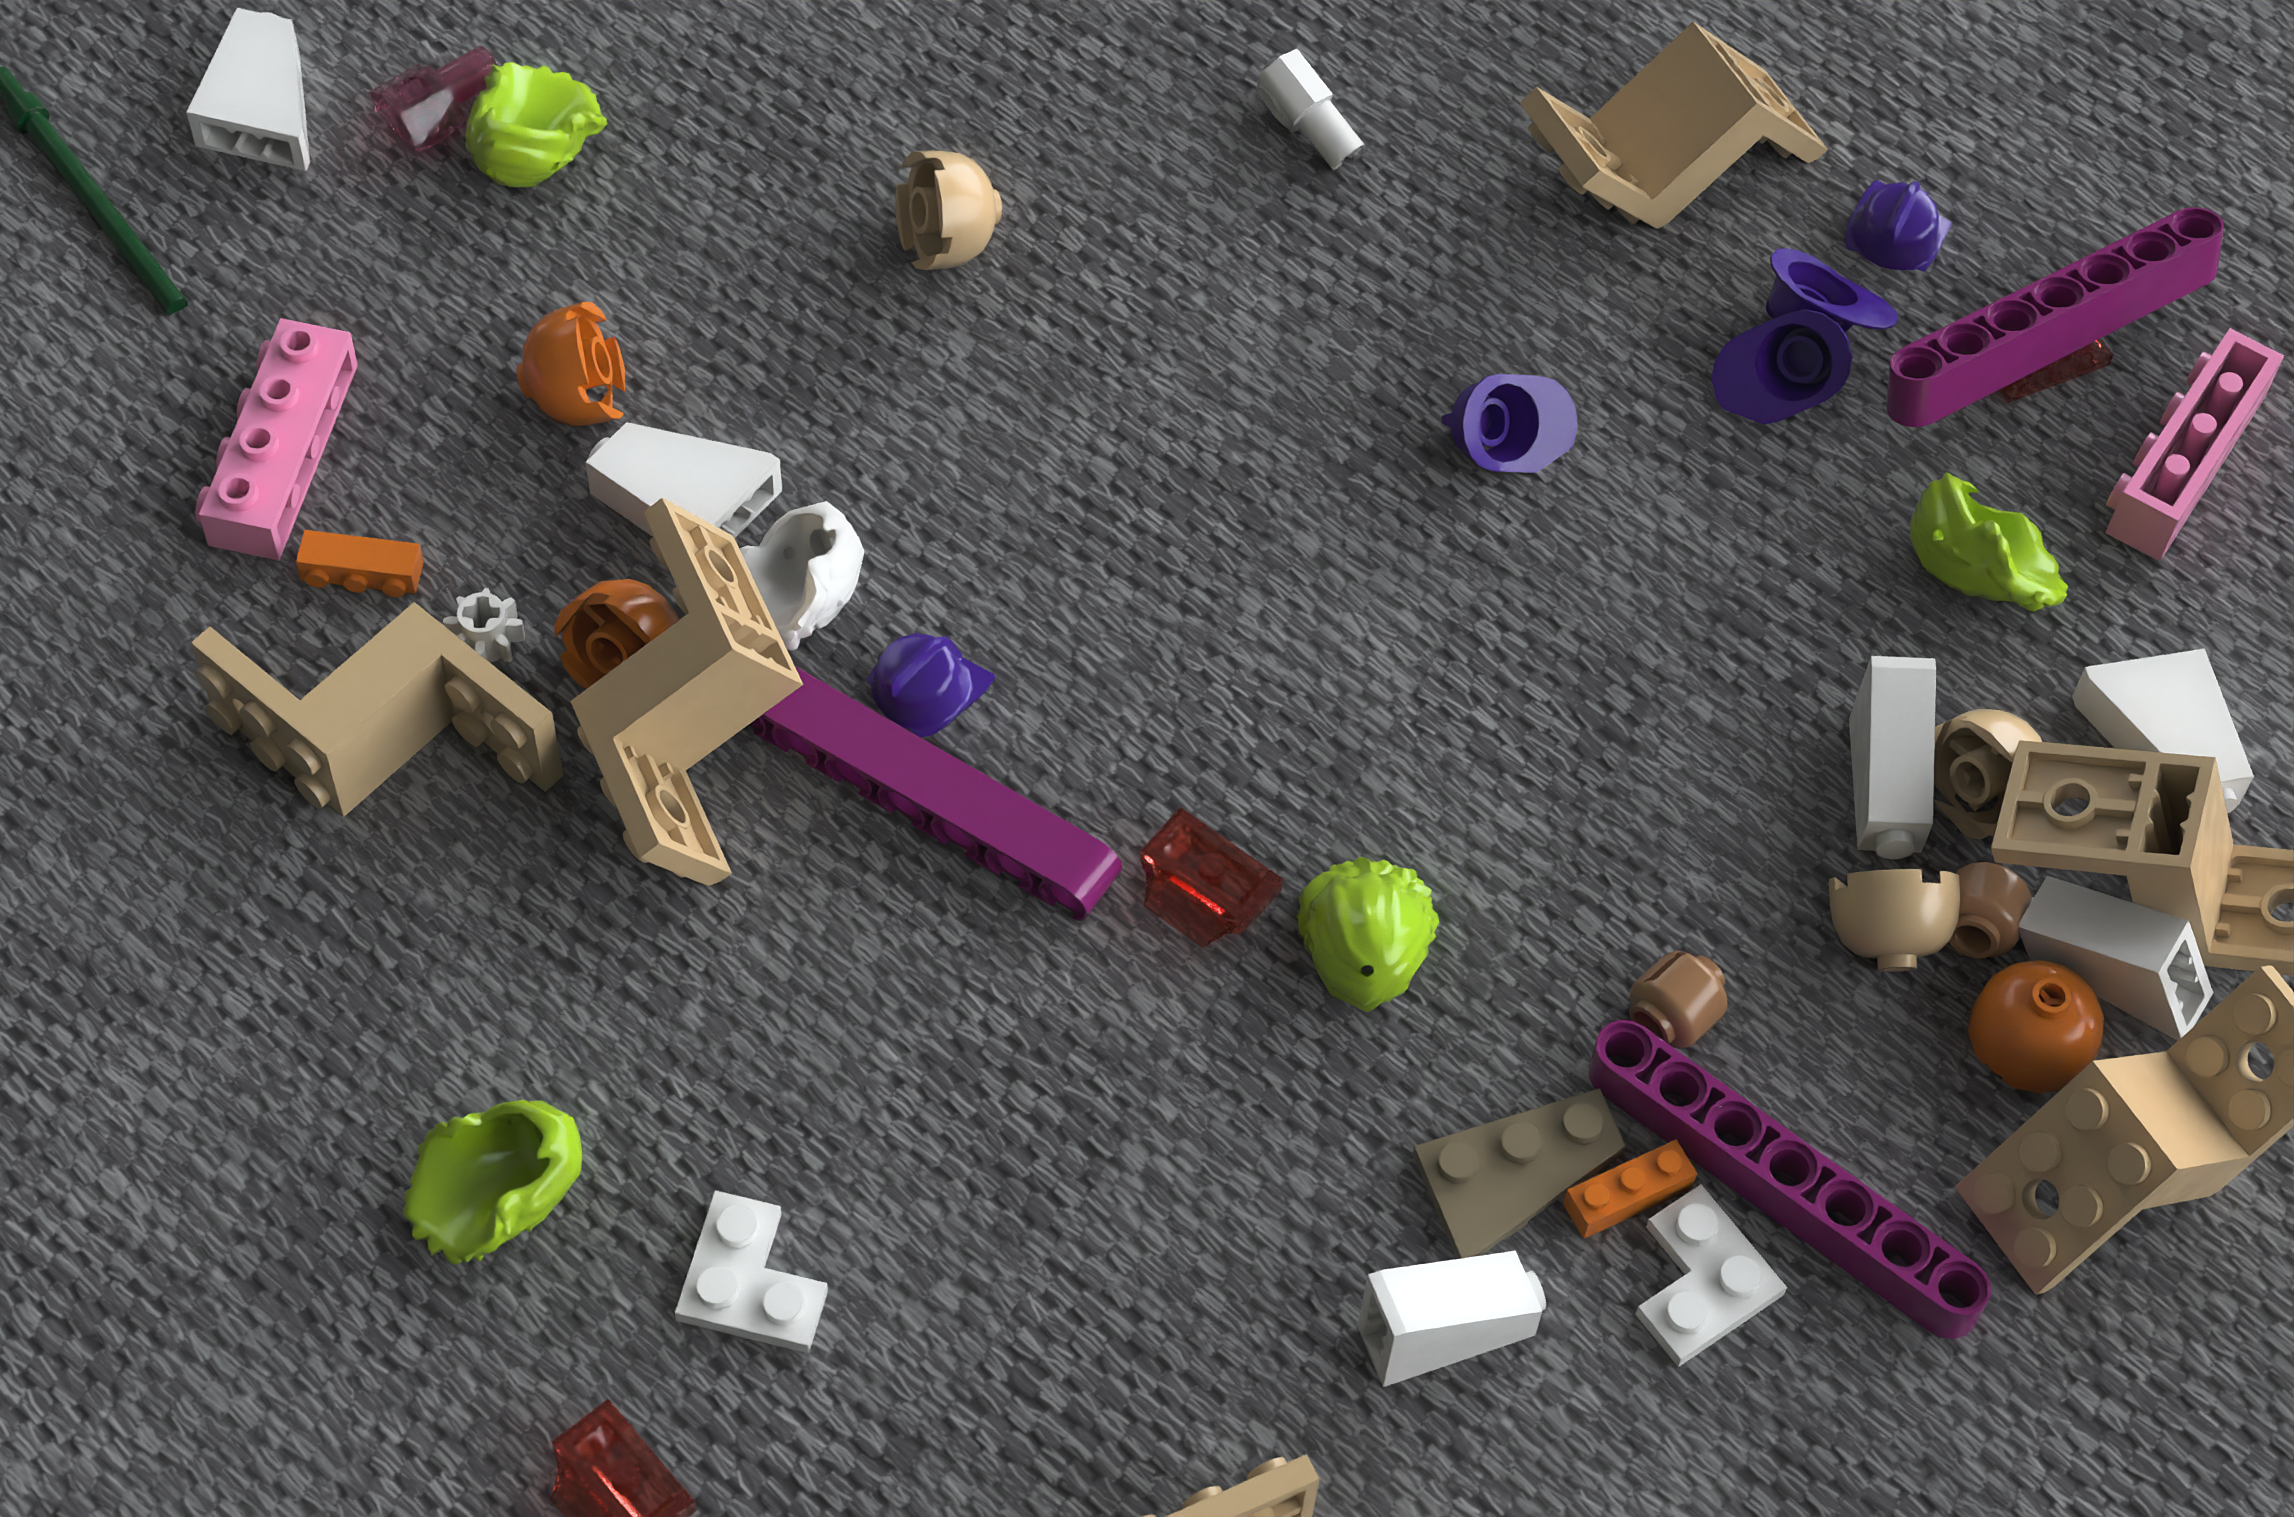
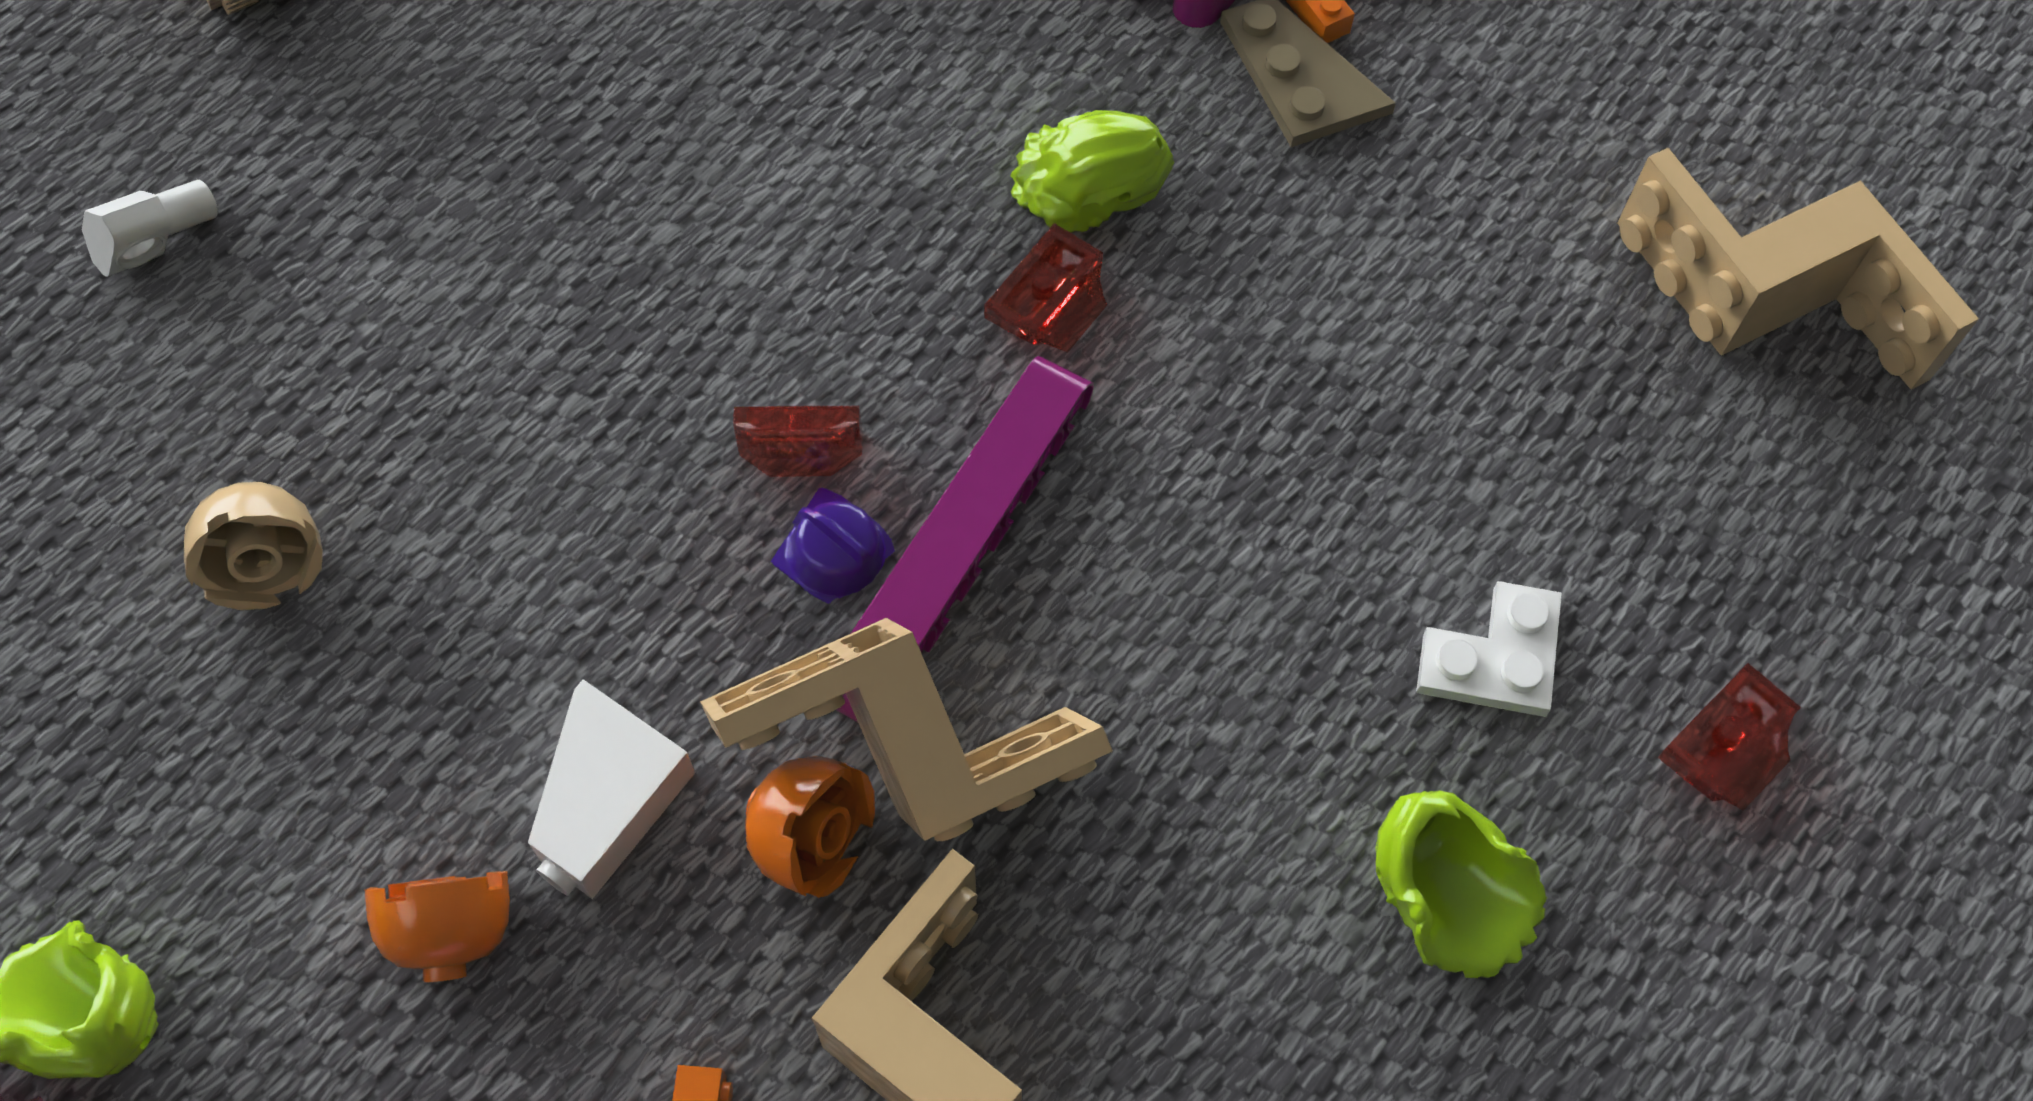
camera: 90 degrees left, 5 degrees up
white gear [443,588,525,663] -> none
white piece [739,501,864,650] -> none
white slope [1357,1251,1546,1387] -> none
dark purple piece [1441,374,1578,473] -> none
none -> clear red slope [733,406,863,477]

